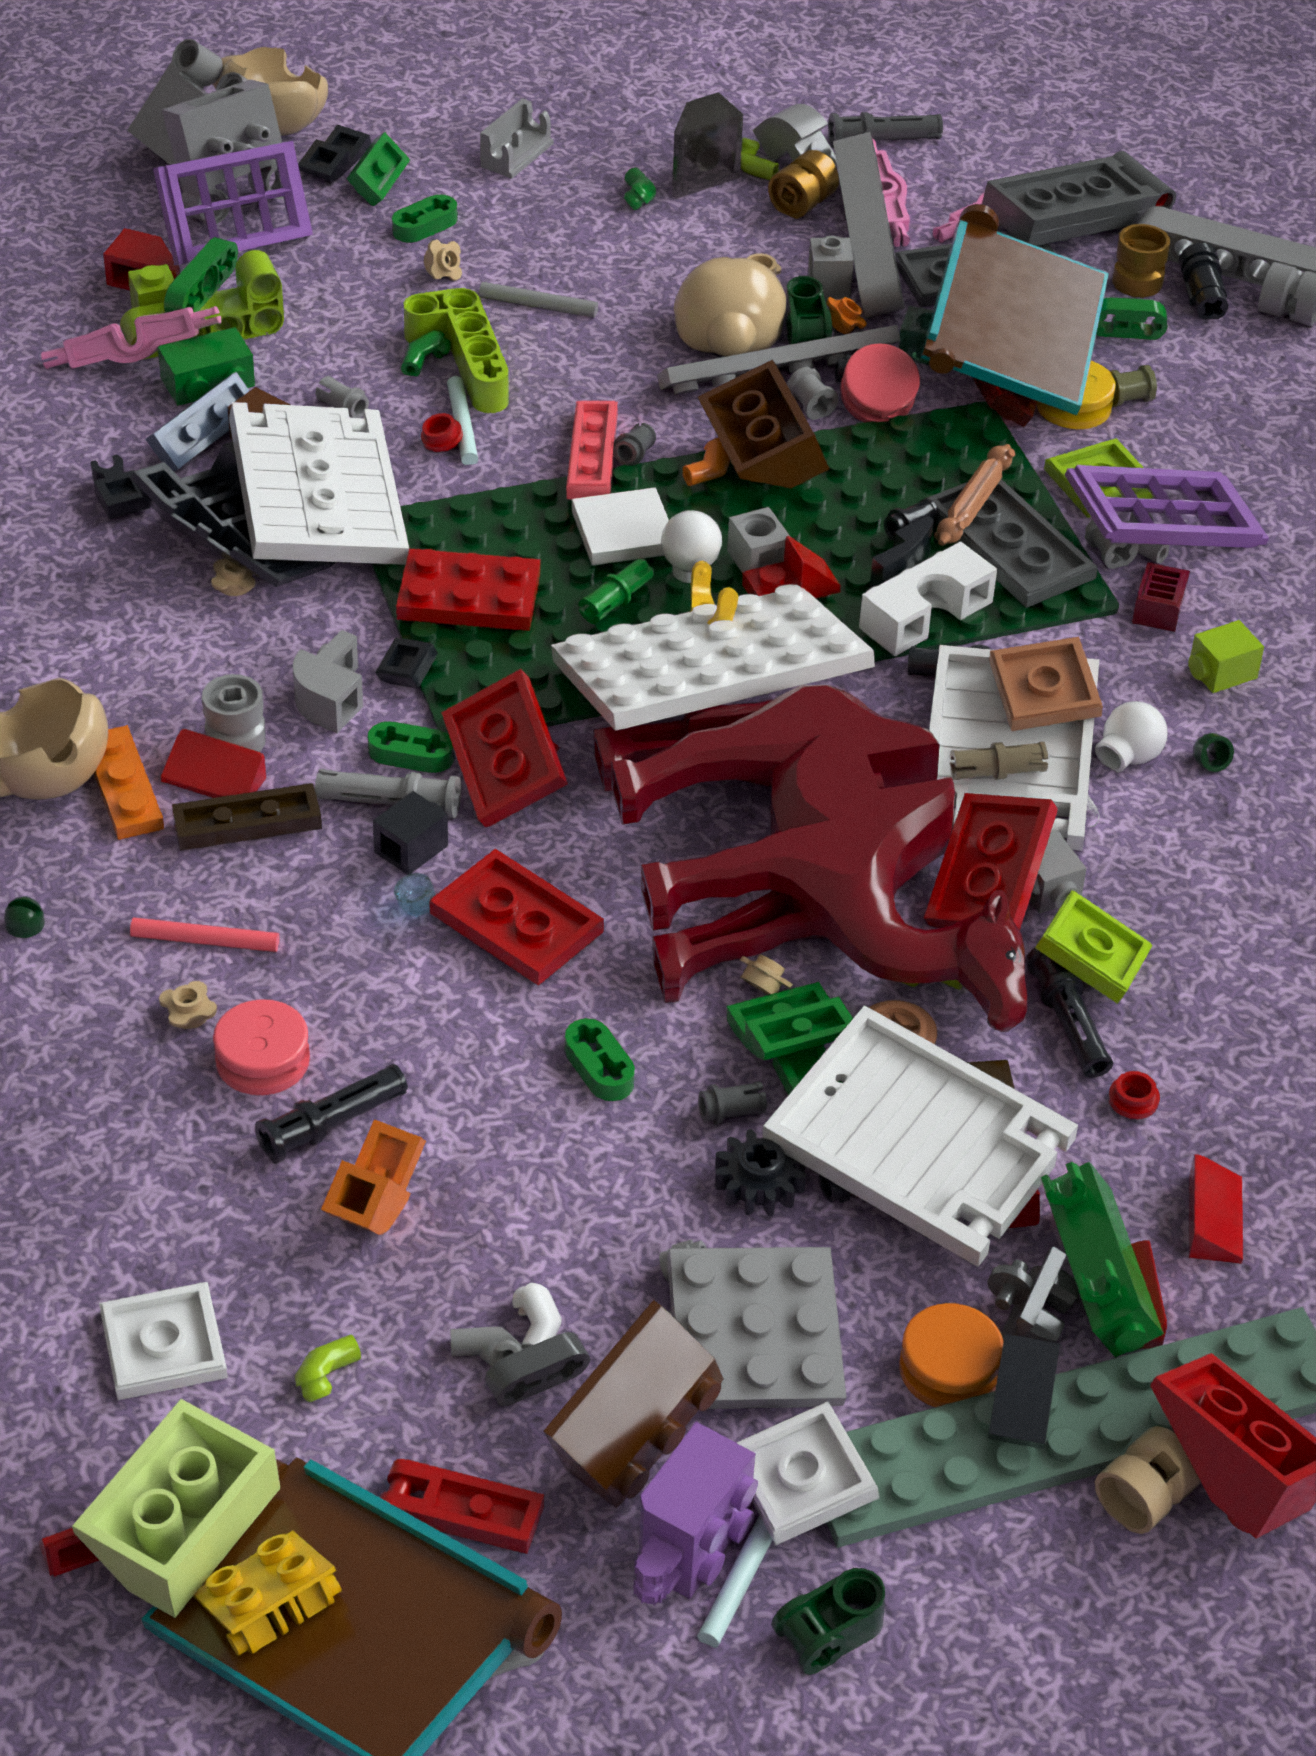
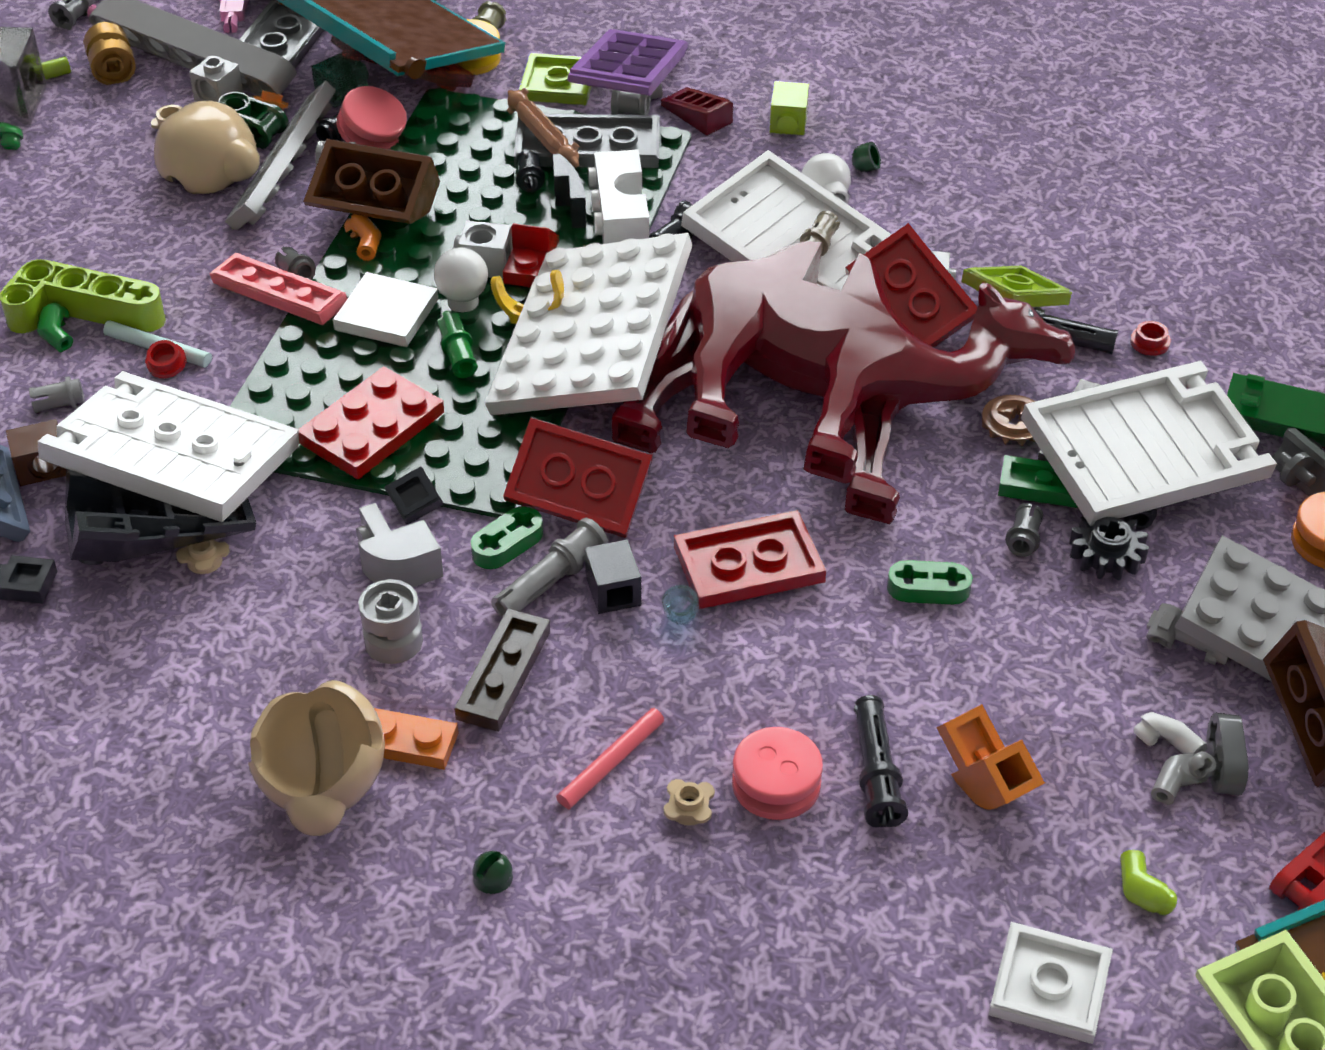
camera: 55 degrees left, 0 degrees up
red slope [161,729,266,798] -> none
light grey bar [479,282,598,318] -> none
green slope [727,982,853,1060] -> none
tan plate [740,954,793,995] -> none
light grey brick [752,104,837,166] -> none
nougat plate [989,636,1103,731] -> none
red slope [1189,1154,1243,1264] -> none

